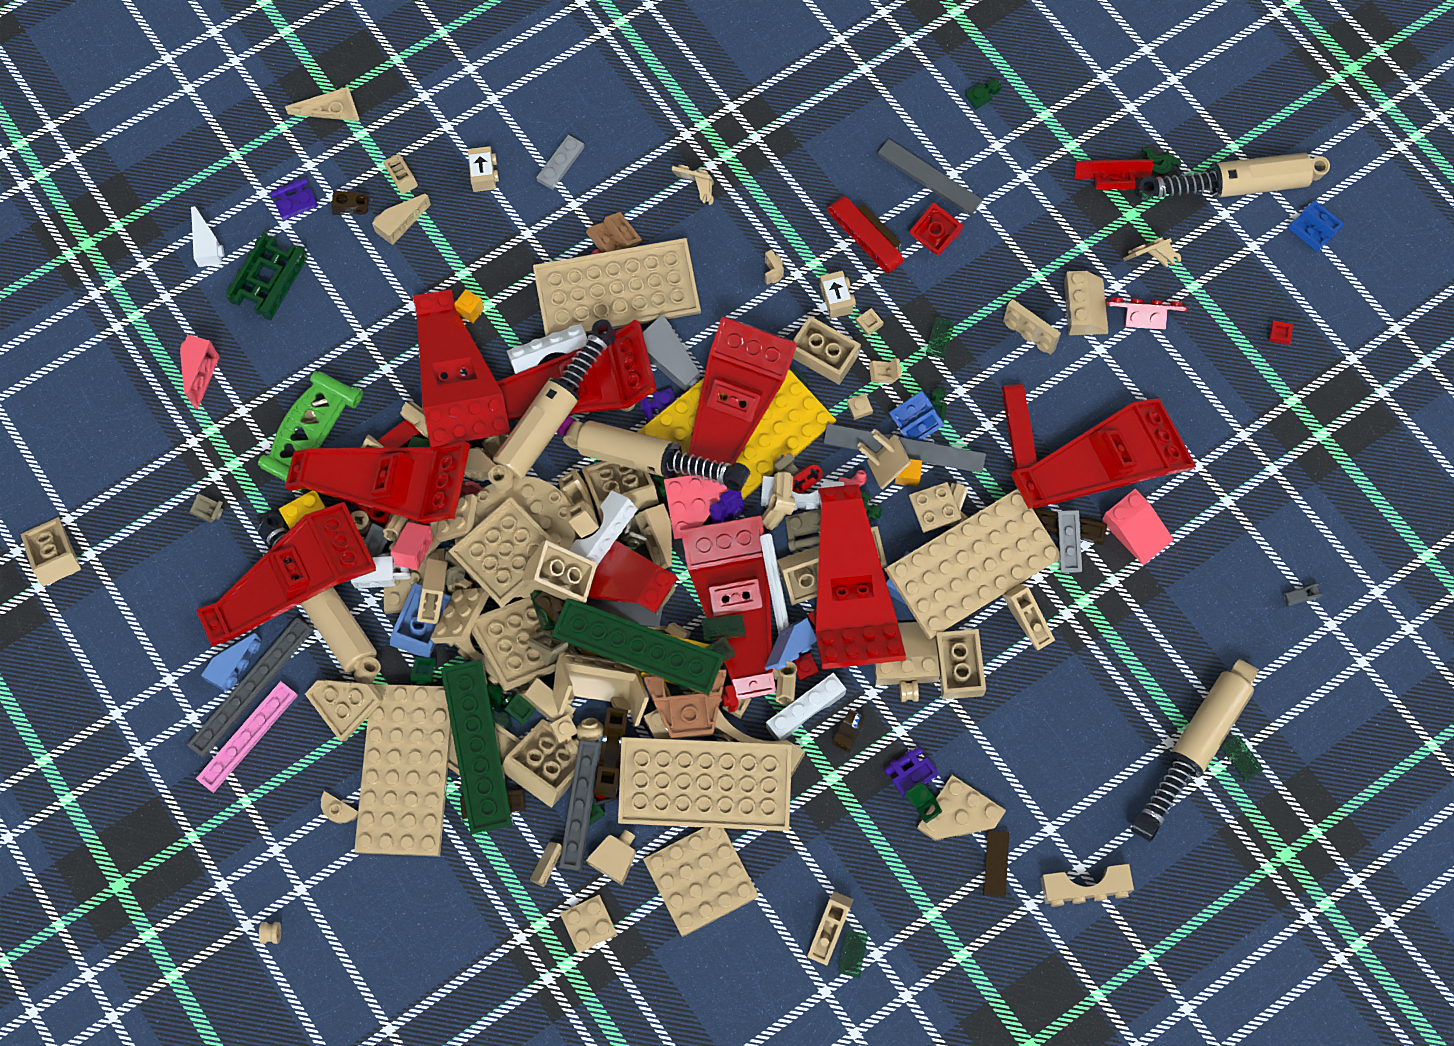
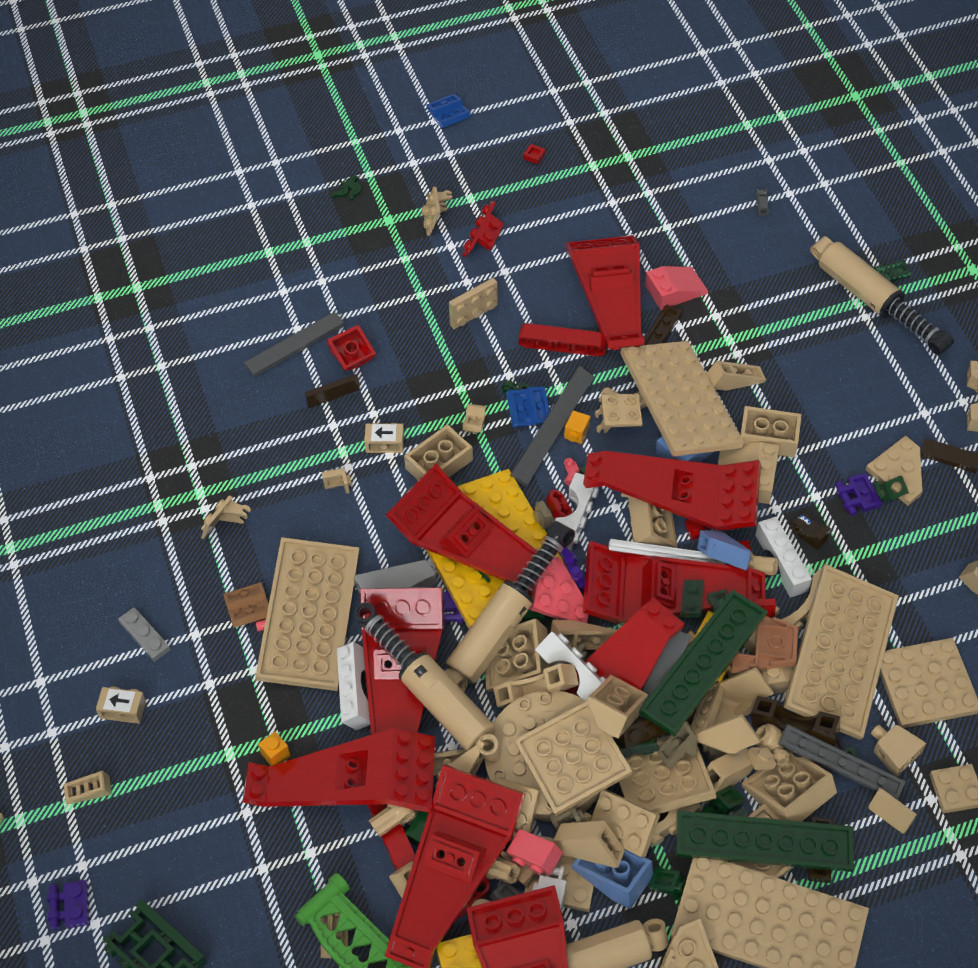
camera: 75 degrees left, 15 degrees down
dark brown leg [331,190,369,215] -> none
tan slope [372,194,431,245] -> none
tan piece [762,472,795,530] -> none
dark tan plate [785,509,821,552] -> none
red beam [827,195,904,274] -> none
tan plate [847,393,873,420] -> none
tan plate [856,308,884,336] -> none
tan plate [857,429,911,489] -> none
tan wheel [900,680,919,702] -> none
clear green plate [925,317,955,360] -> none
dark green plate [965,79,1002,110] -> none
light grey plate [1058,510,1082,573] -> none
tan slope [1064,271,1108,335] -> none
red bracket [1074,160,1153,191] -> none
tan piece [1136,152,1330,201] -> none

